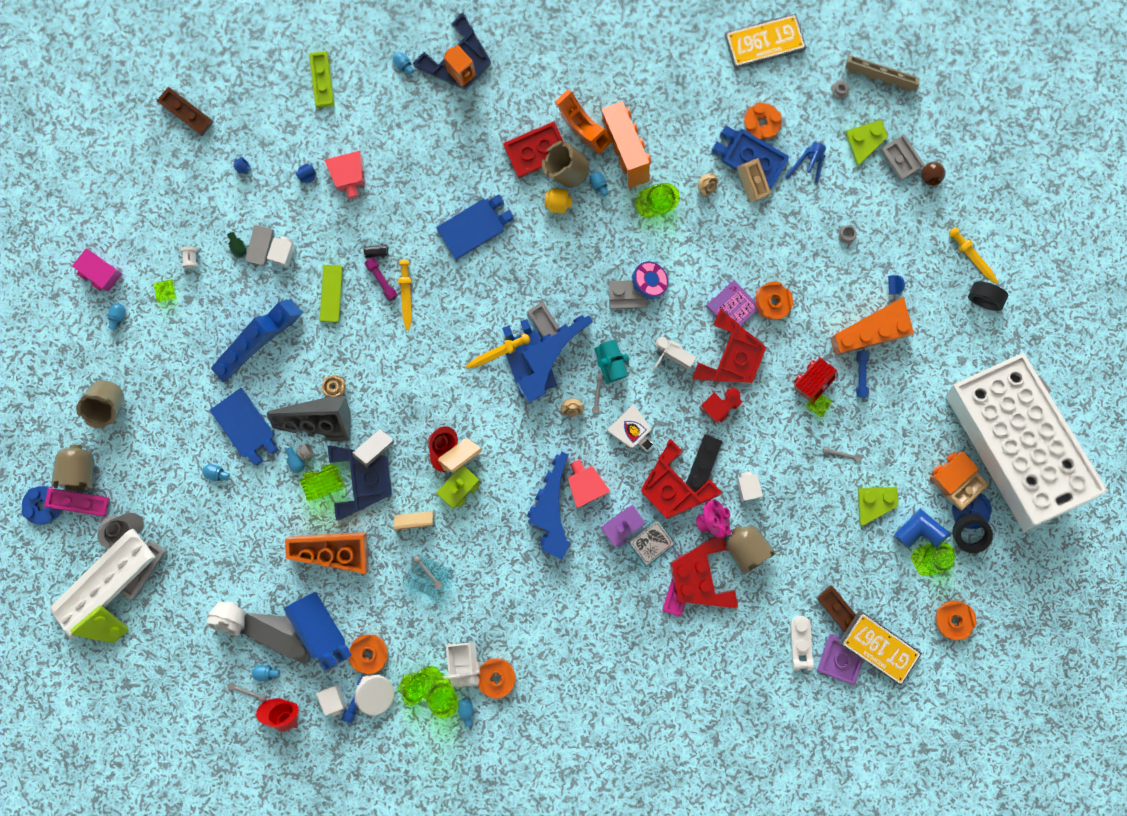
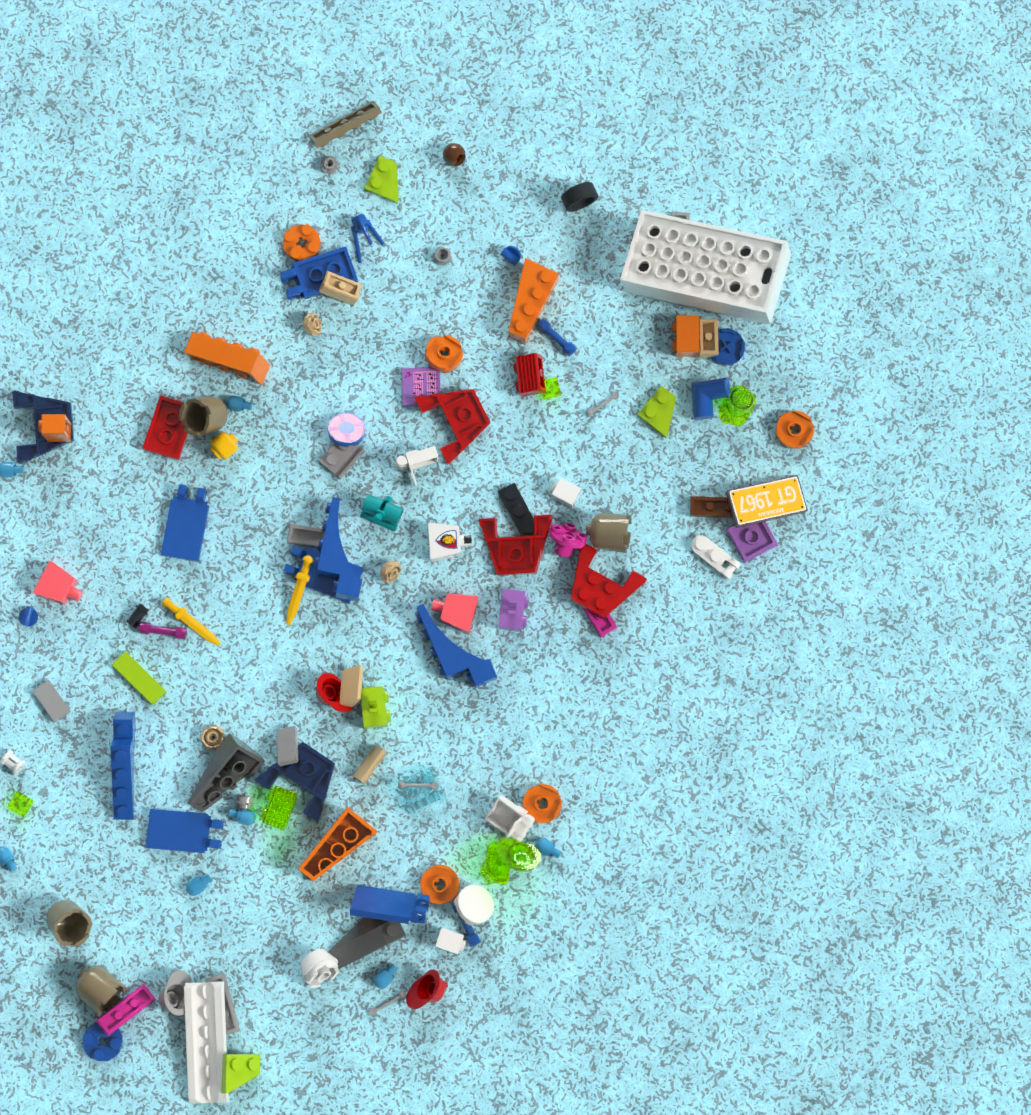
camera: 50 degrees left, 5 degrees down
dark green cylinder [227,232,247,258] -> none
white brick [267,236,296,268] -> none
orange arch [554,90,613,154] -> none
light grey hinge [592,374,603,414] -> none
tile [625,515,676,567] -> none
clear neon green piece [635,183,680,218] -> none
red brick [699,388,743,423] -> none
tile [724,14,806,70] -> none
light grey plate [880,134,925,181] -> none
yellow sword [949,228,998,284] -> none
black tyre [952,514,993,553] -> none

